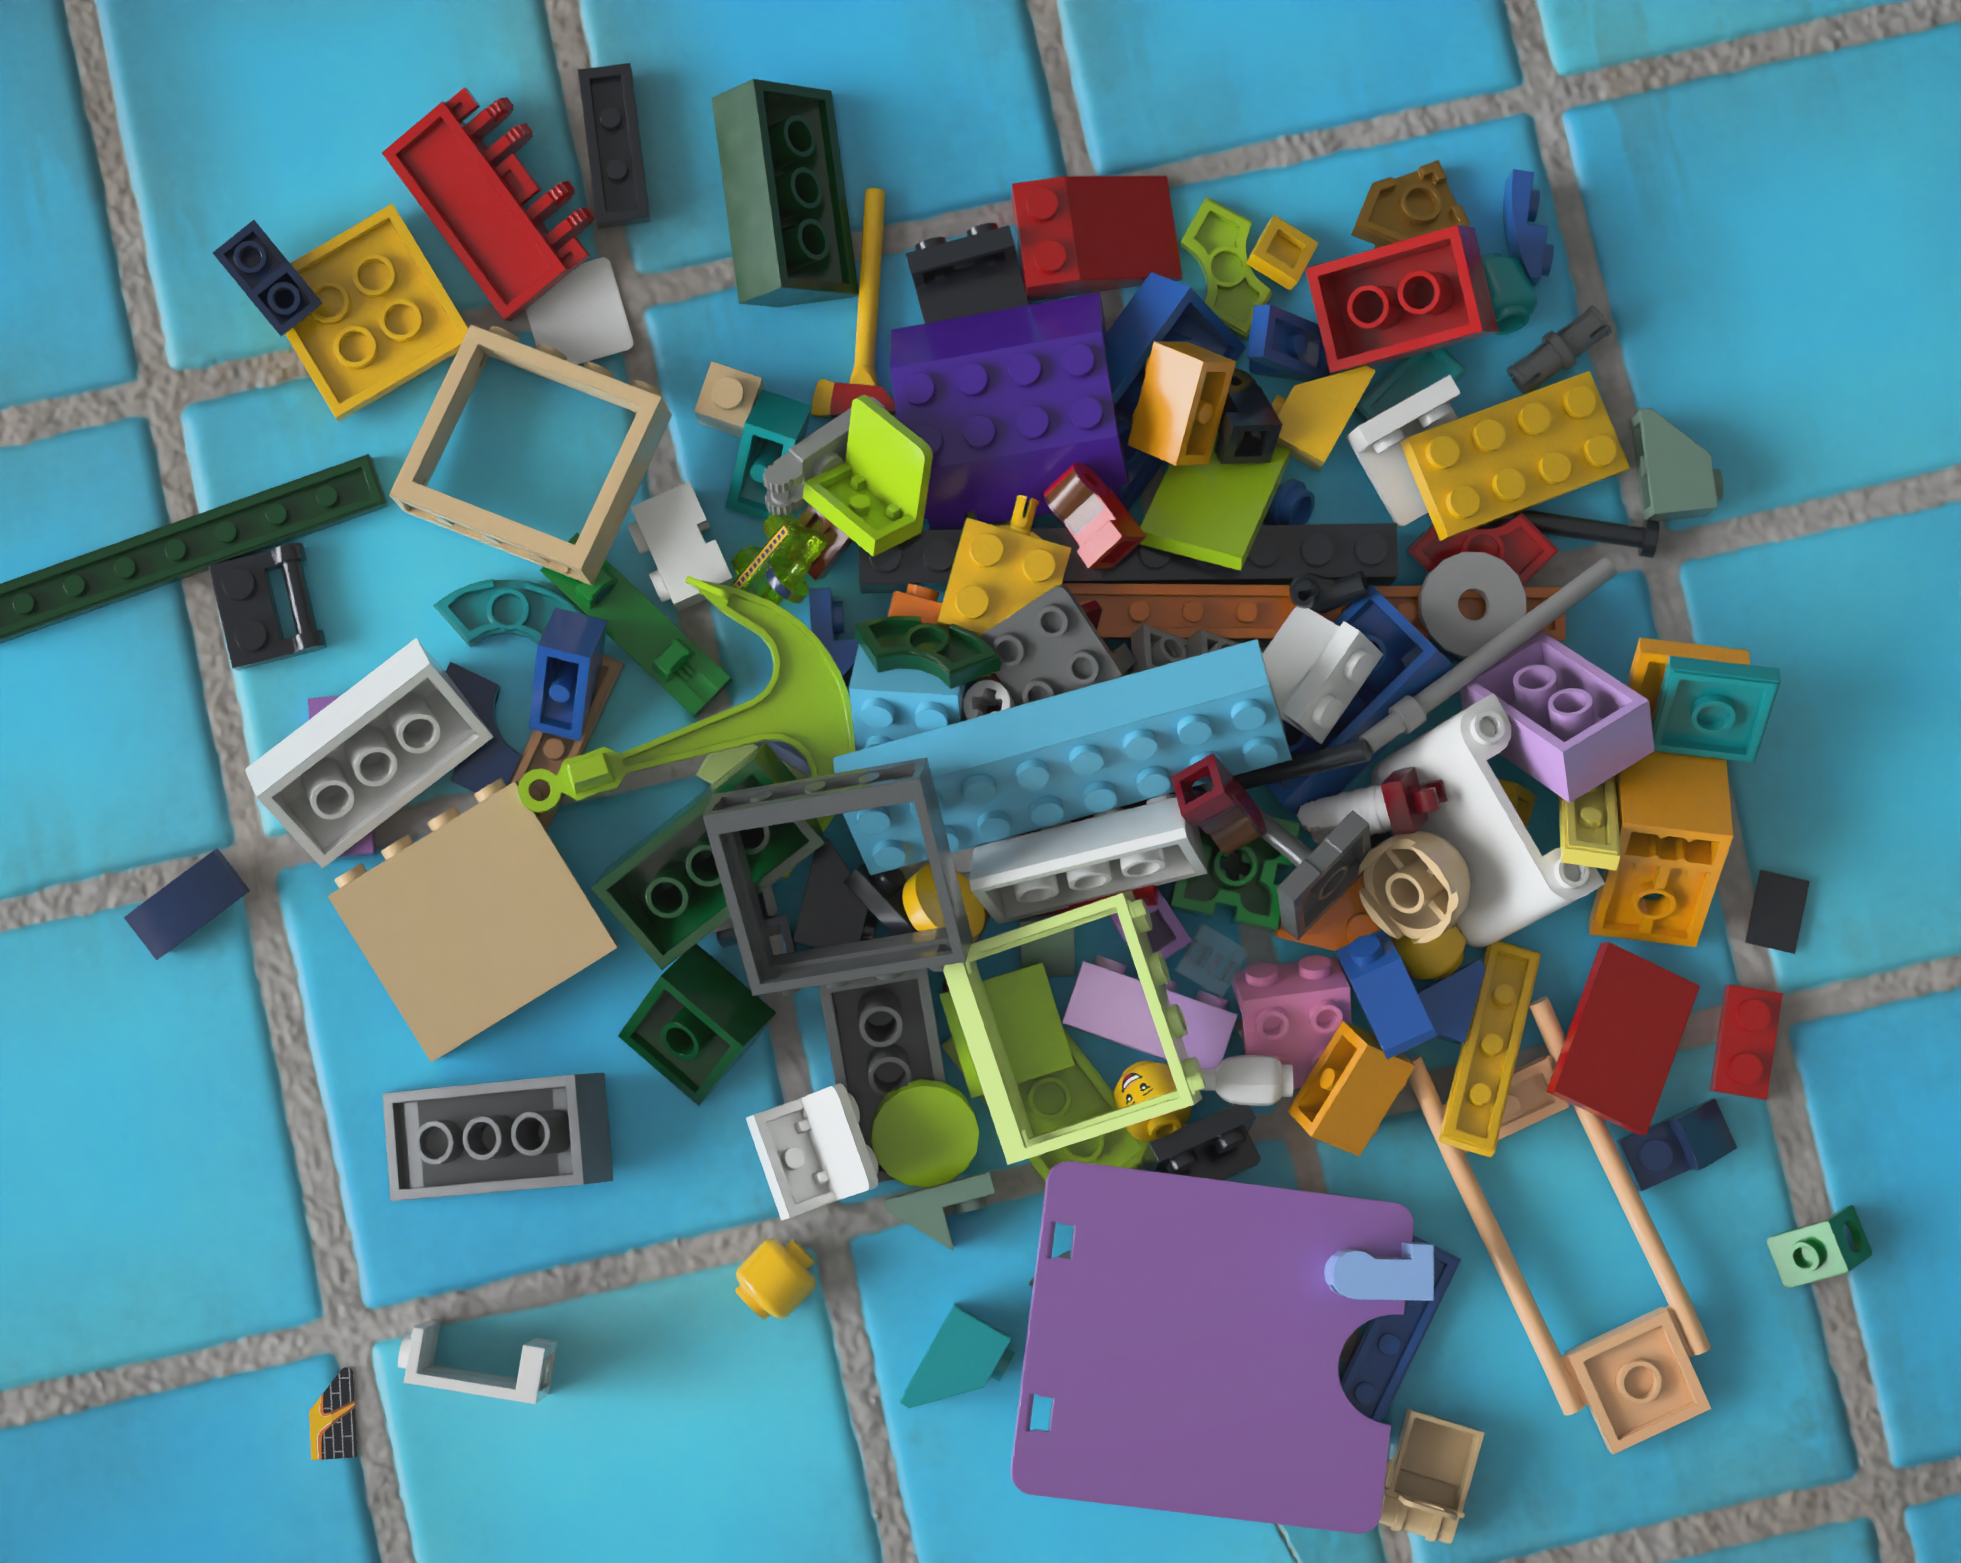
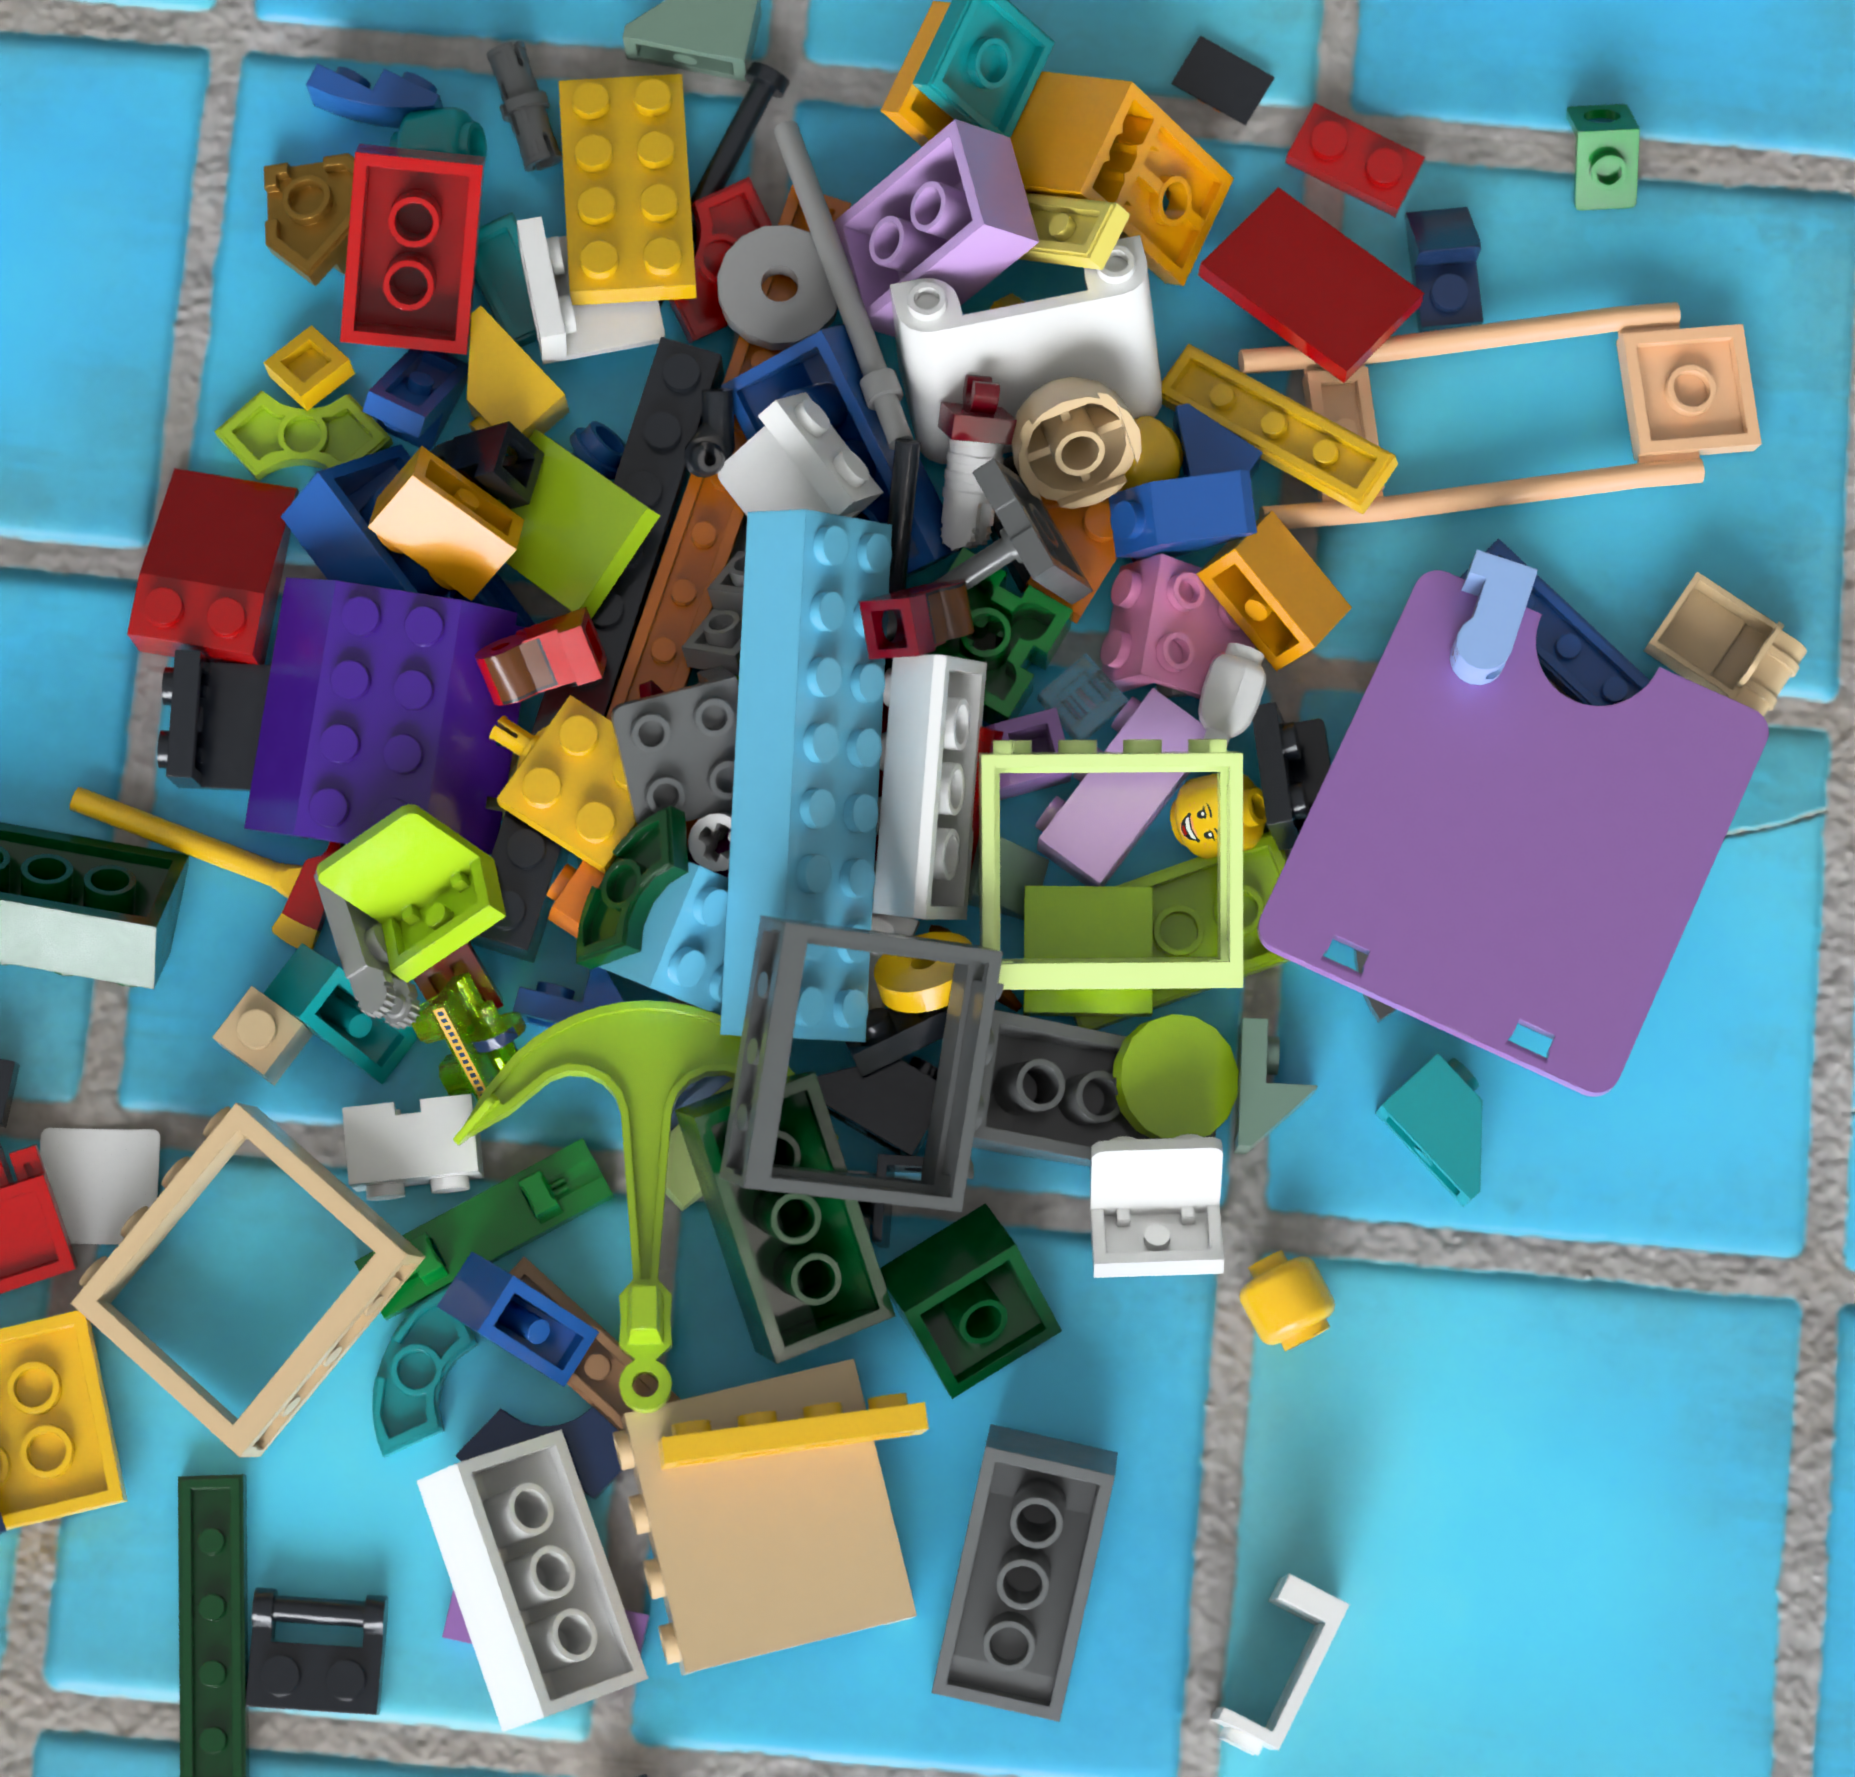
camera: 70 degrees left, 5 degrees down
none -> yellow plate [658,1393,929,1469]

